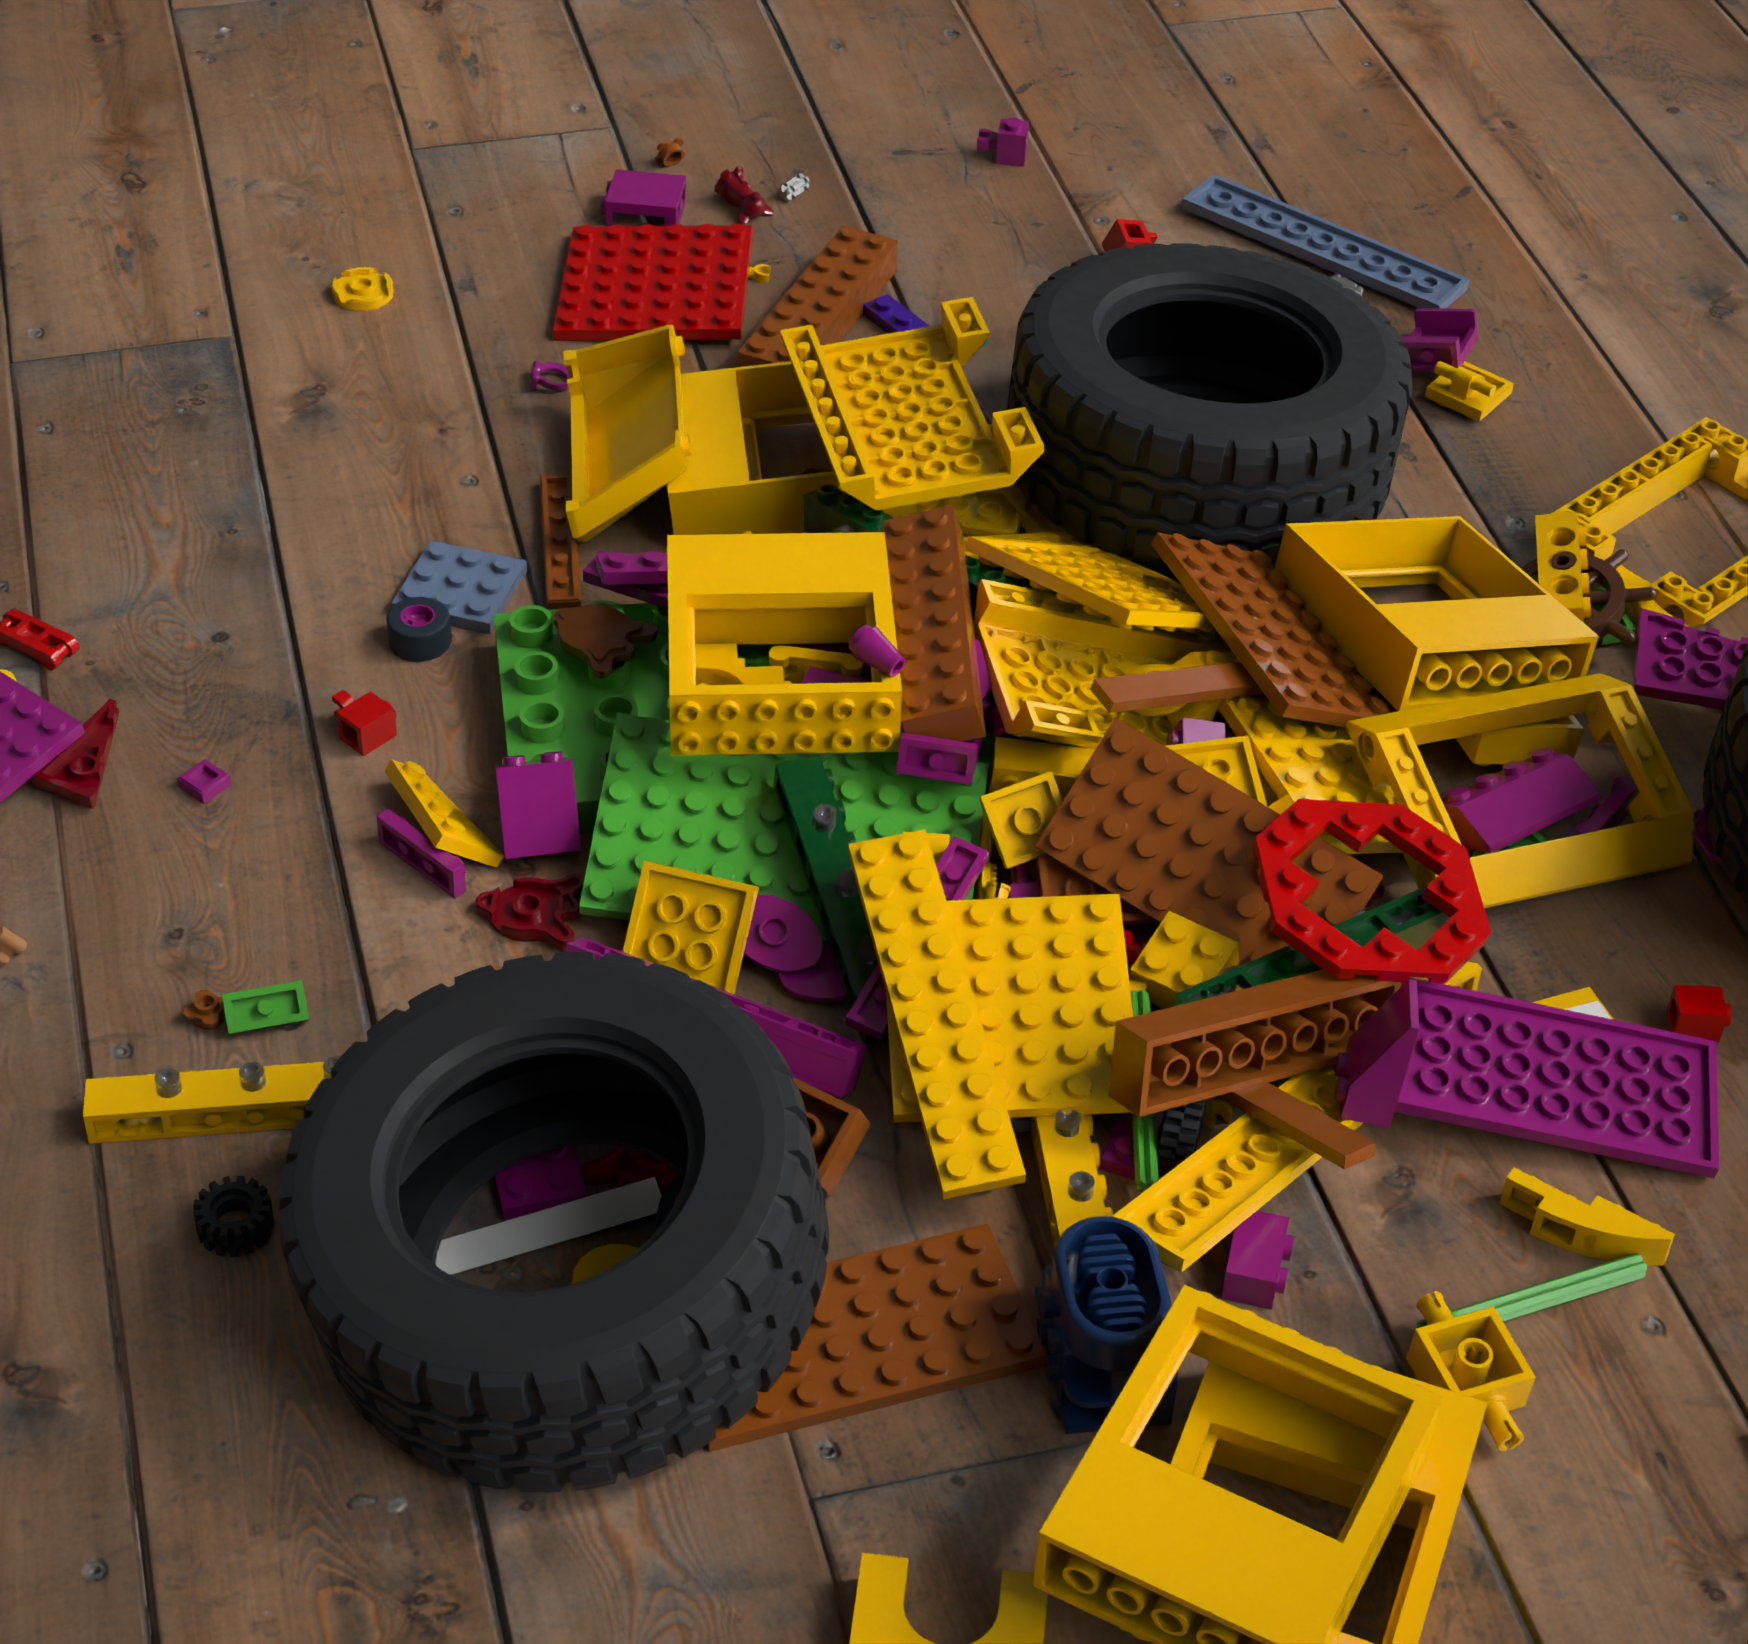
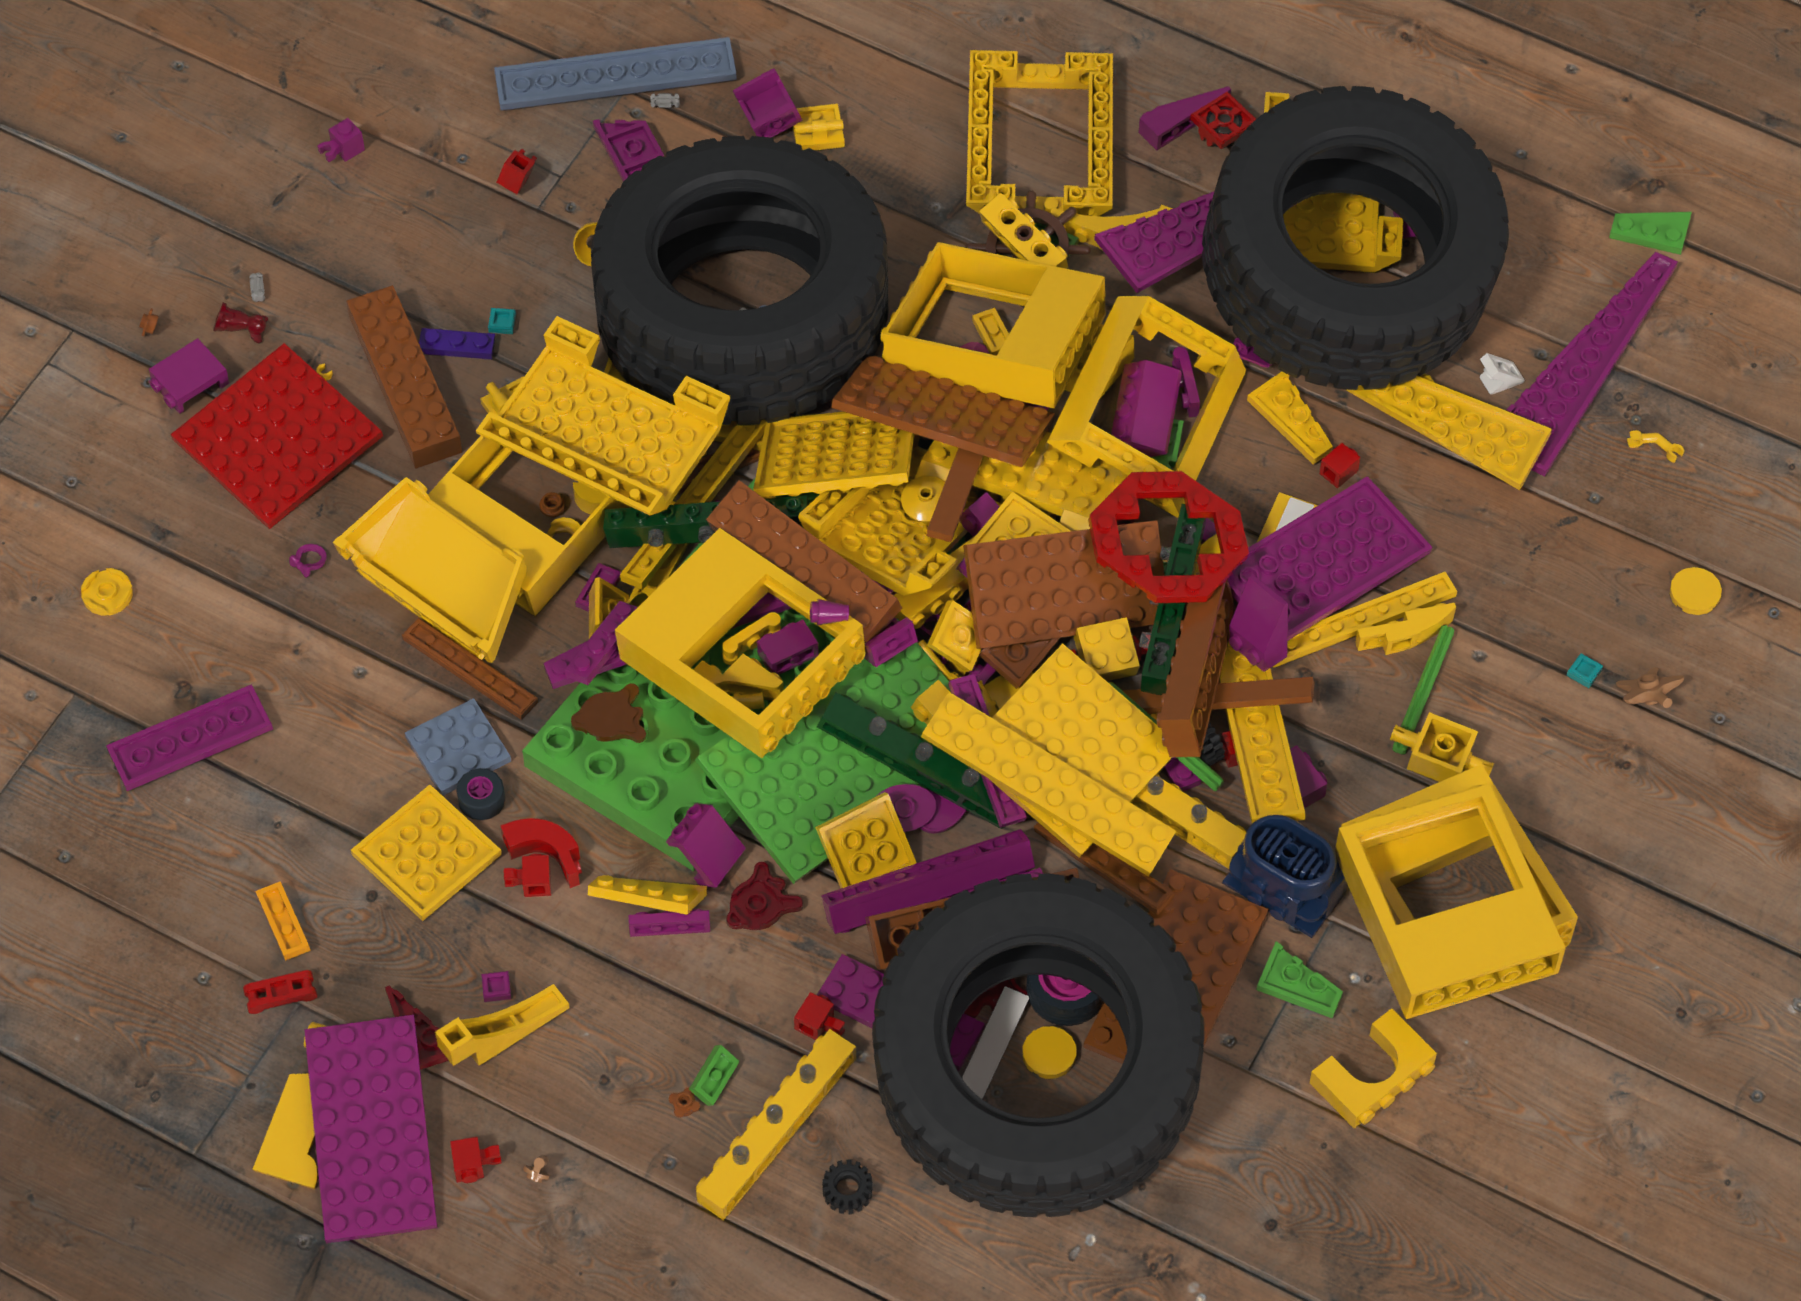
camera: 45 degrees left, 15 degrees up
none -> magenta plate [106,684,273,791]
none -> light orange plate [256,881,310,961]
none -> yellow plate [351,784,502,921]
none -> yellow arch [435,984,569,1066]
none -> red arch [500,818,582,888]
none -> dark orange tile [1034,822,1175,915]
none -> yellow wing [1247,372,1333,465]
none -> bright green wing [1256,941,1343,1019]
none -> yellow plate [1272,572,1457,668]

